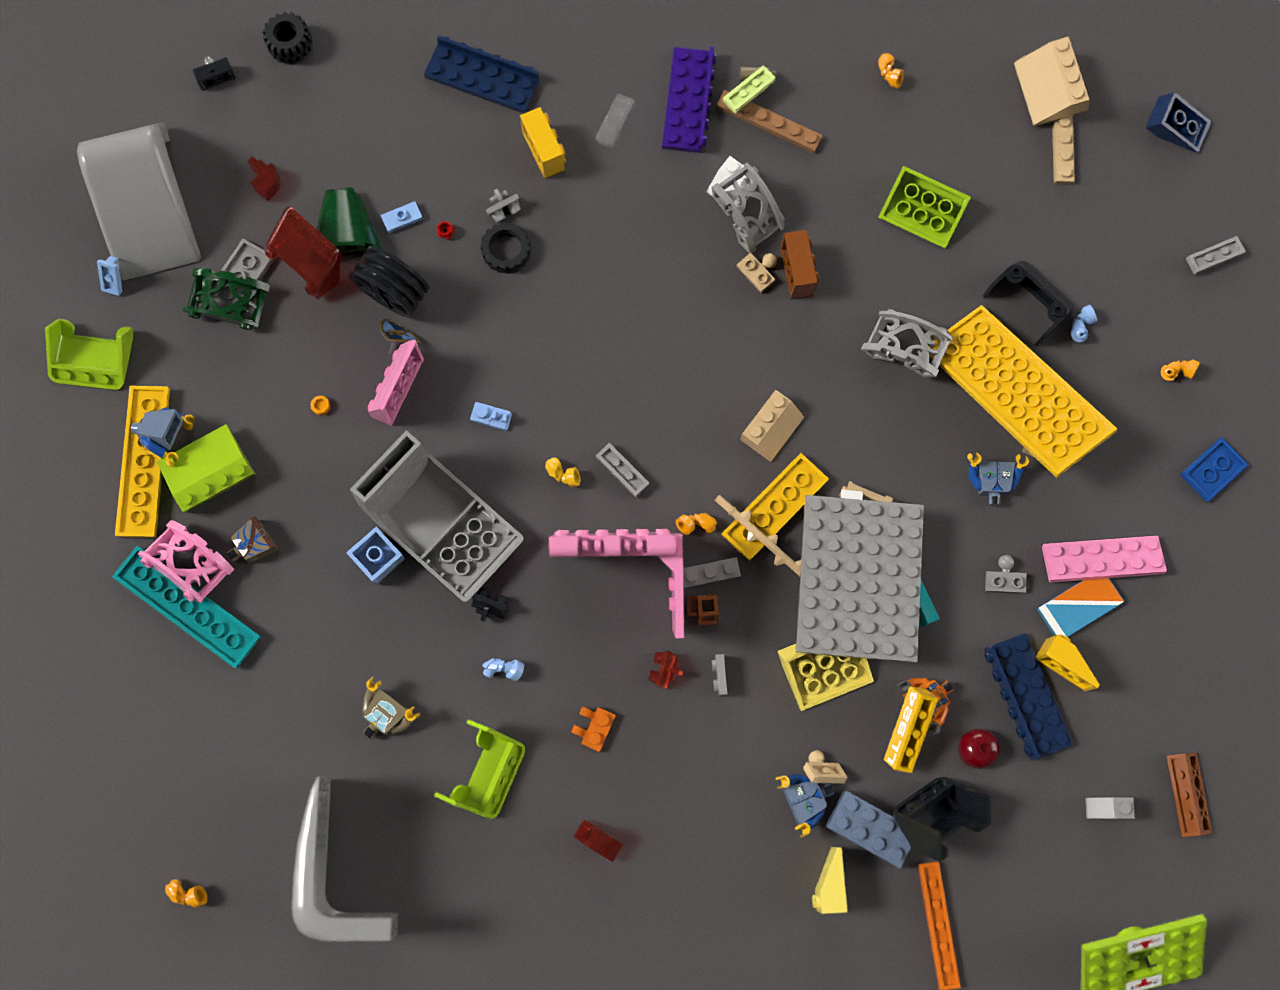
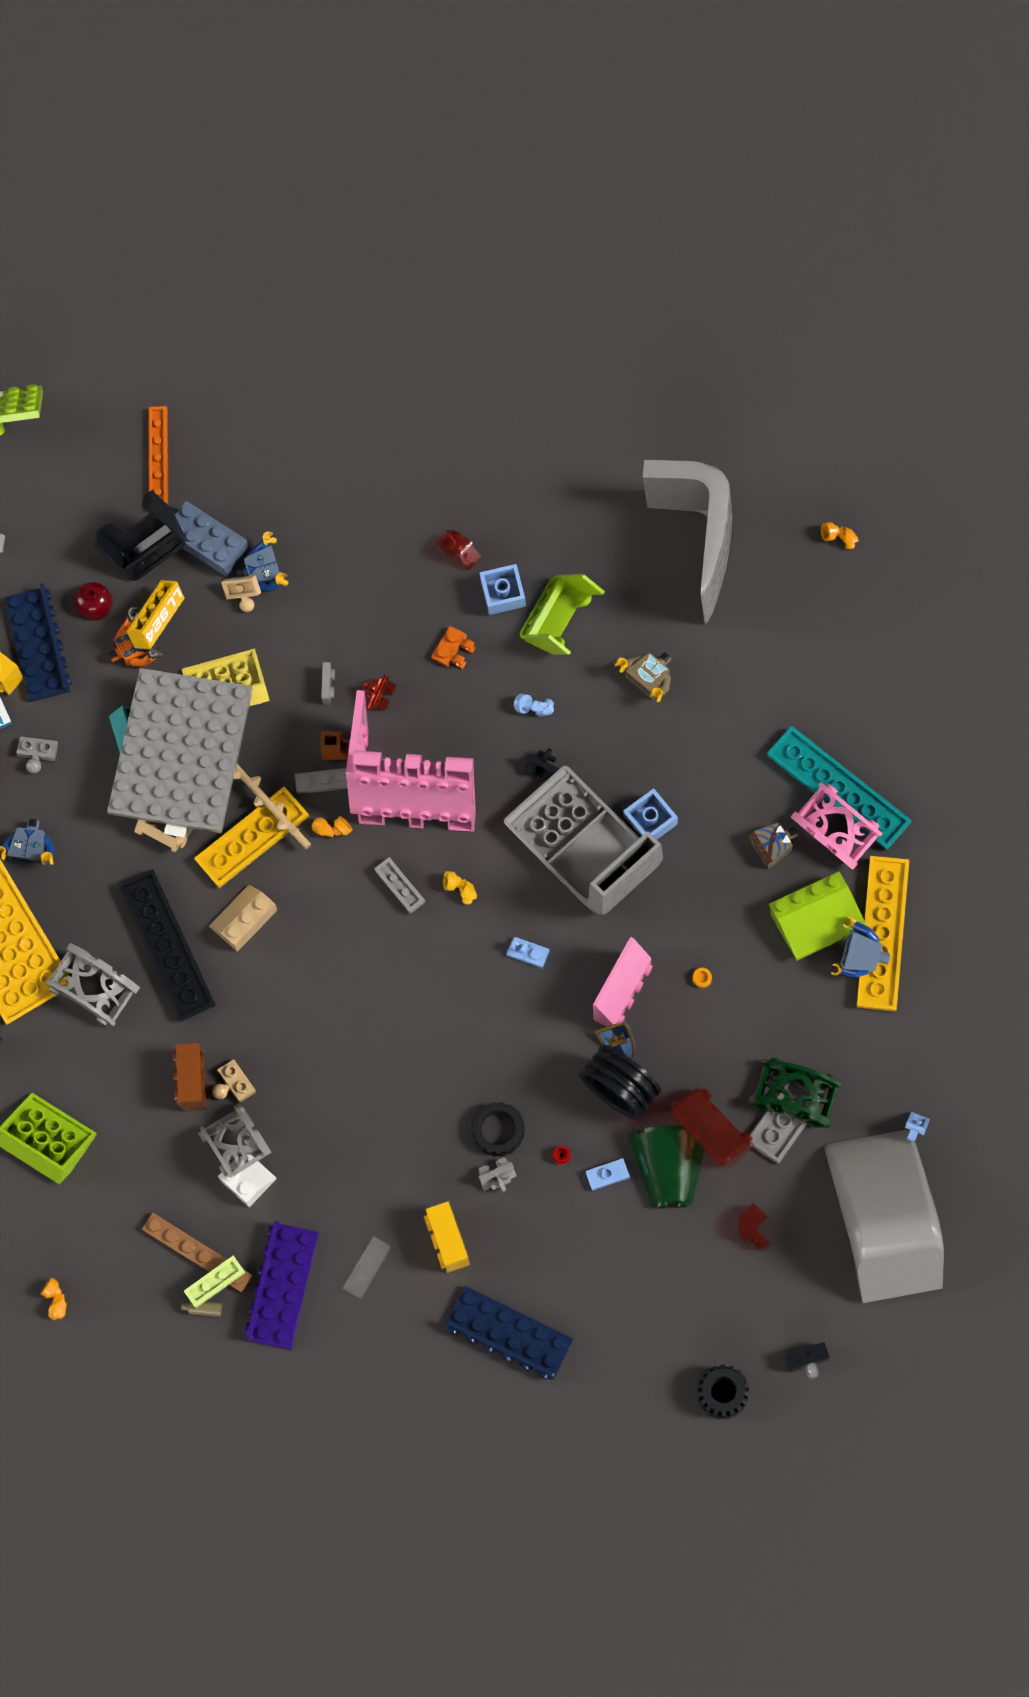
camera: 165 degrees left, 5 degrees down
lime windscreen [45,319,133,390] -> none
light yellow slope [812,847,847,914] -> none
none -> black plate [118,869,216,1022]
none -> light blue brick [480,564,526,615]

